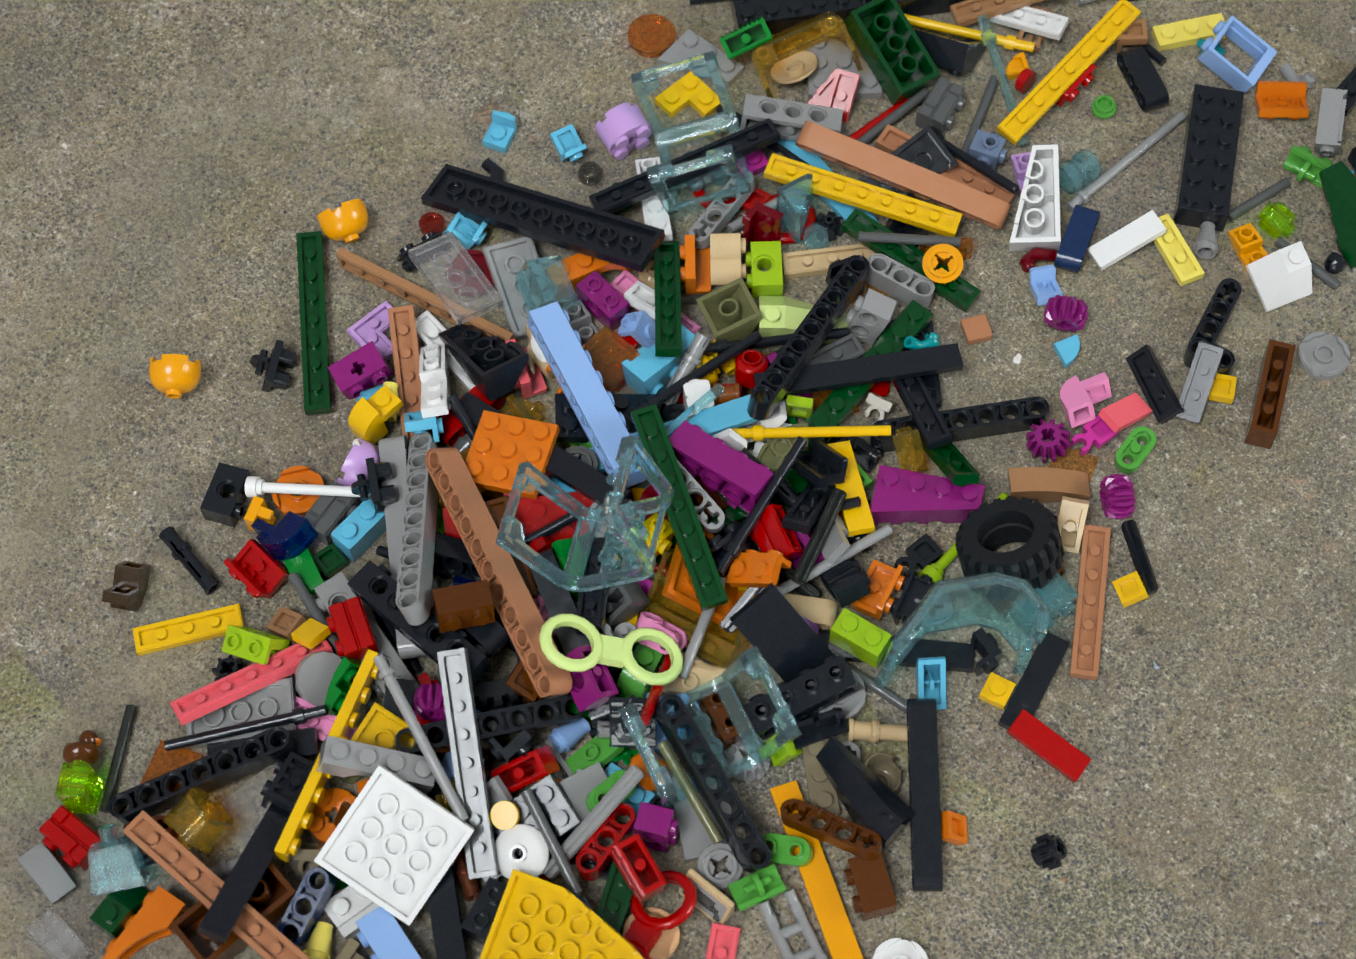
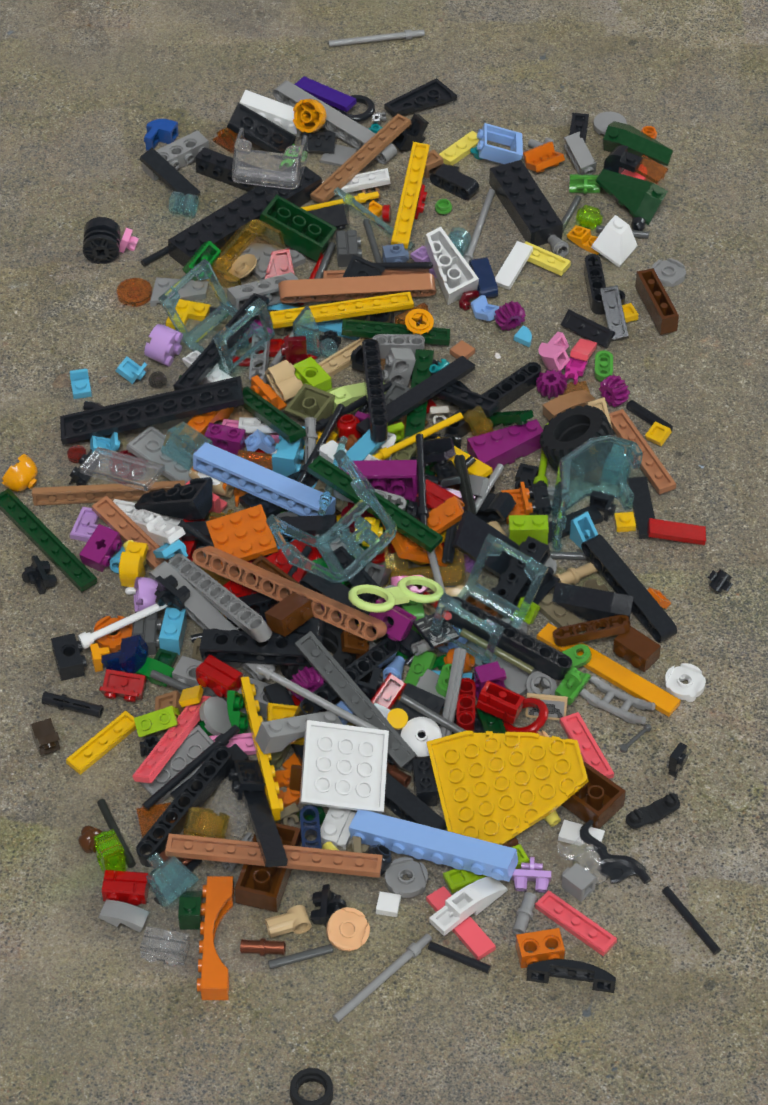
camera: 35 degrees left, 15 degrees down
dark grey bar [858,231,961,247] -> none

